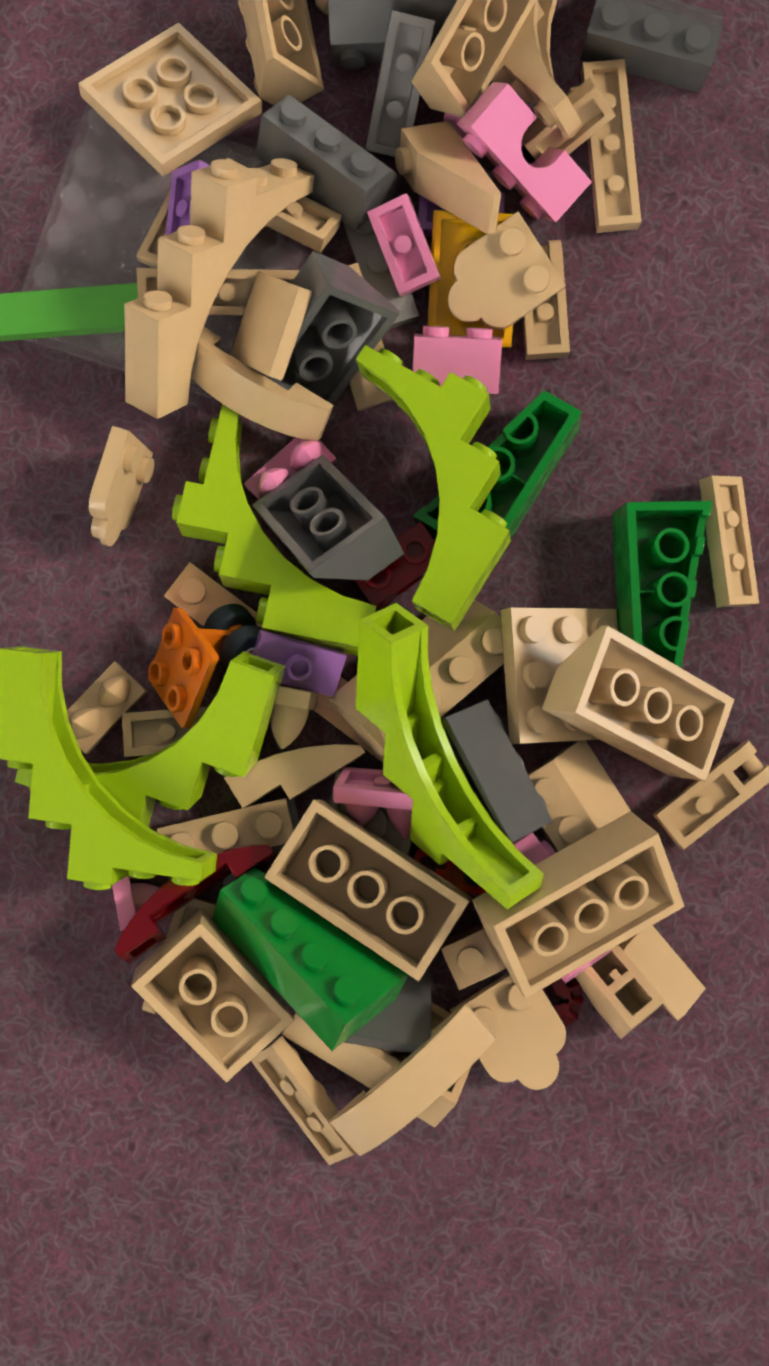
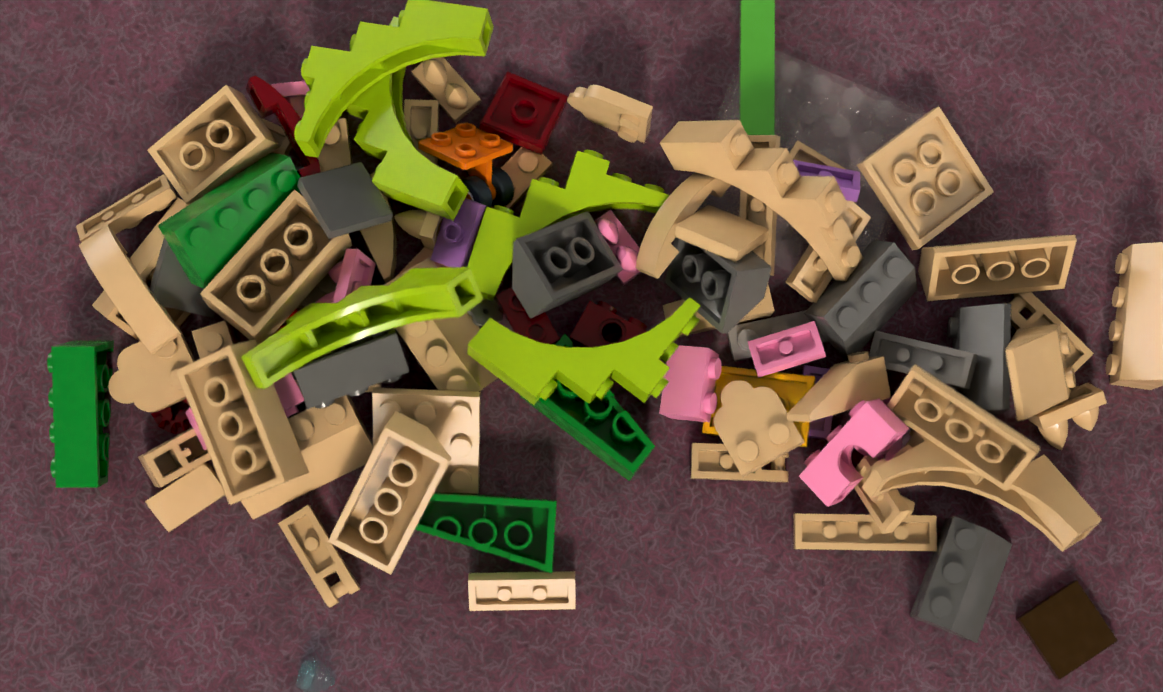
camera: 95 degrees right, 5 degrees down
none -> green wedge [47,341,114,488]
none -> dark grey tile [297,162,393,239]
none -> dark red tile [479,71,568,155]
none -> dark red brick [570,301,647,347]

